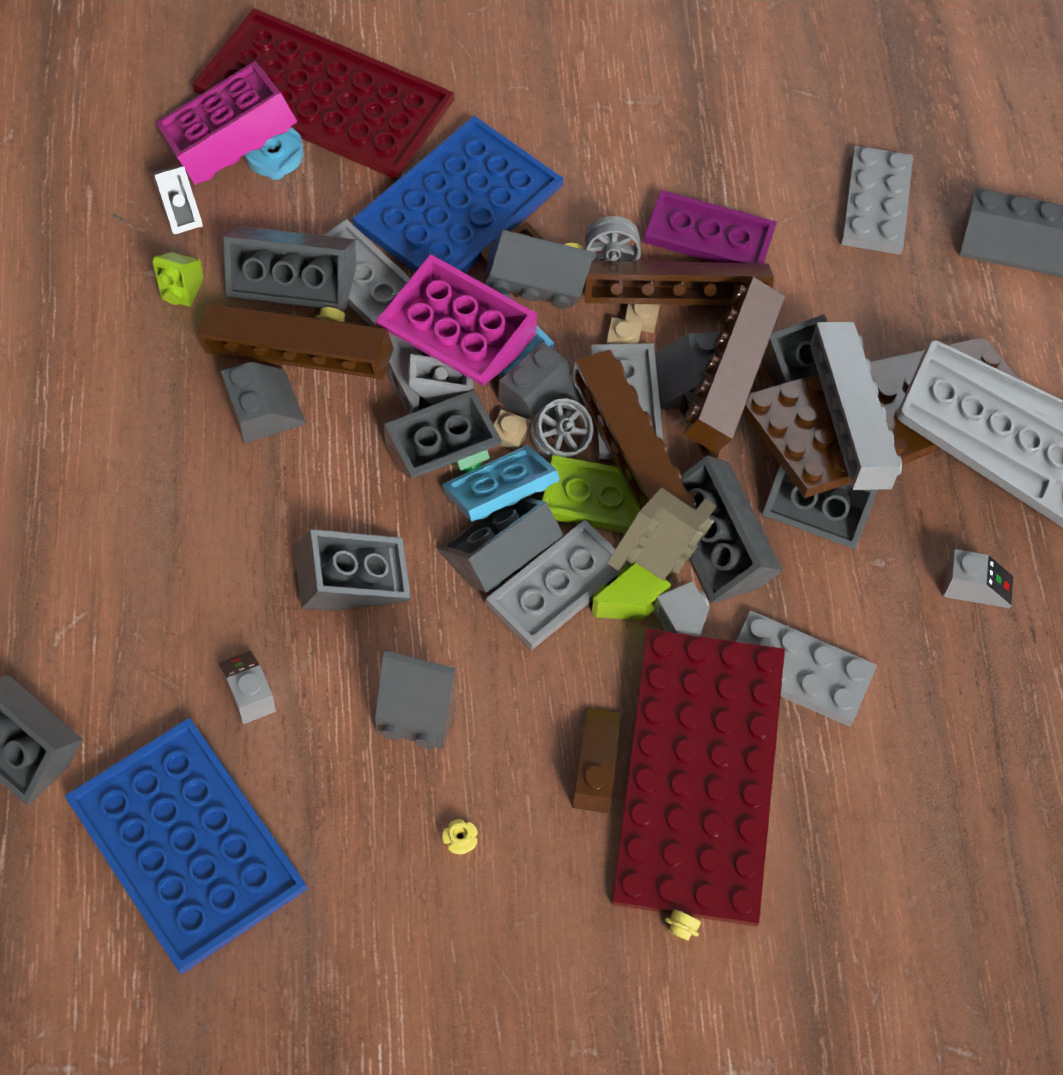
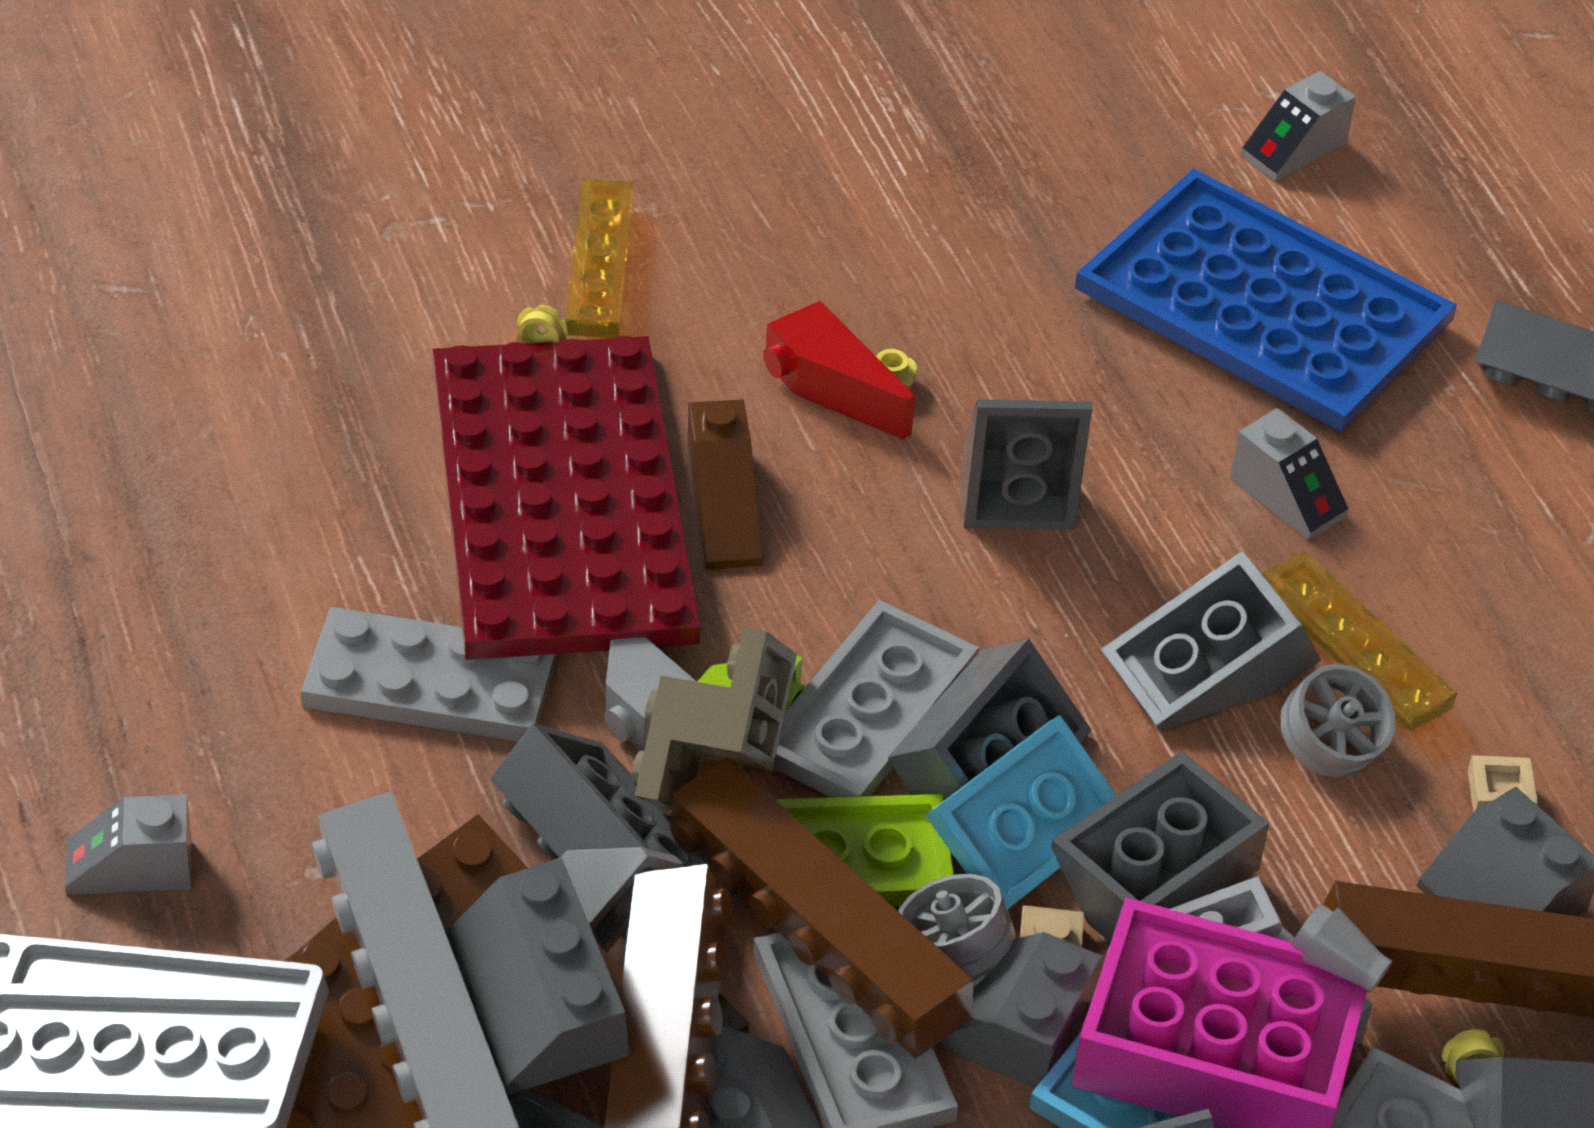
camera: 165 degrees right, 15 degrees down
none -> dark grey slope [445,858,630,1096]
none -> light grey slope [558,847,683,953]
none -> clear yellow plate [565,178,634,338]
none -> red slope [763,301,915,439]
none -> slope [1240,71,1356,182]
none -> clear yellow plate [1262,550,1457,732]
none -> light grey wheel [1281,663,1395,778]
none -> light grey cone [1292,903,1393,993]
none -> tan plate [1468,755,1538,813]

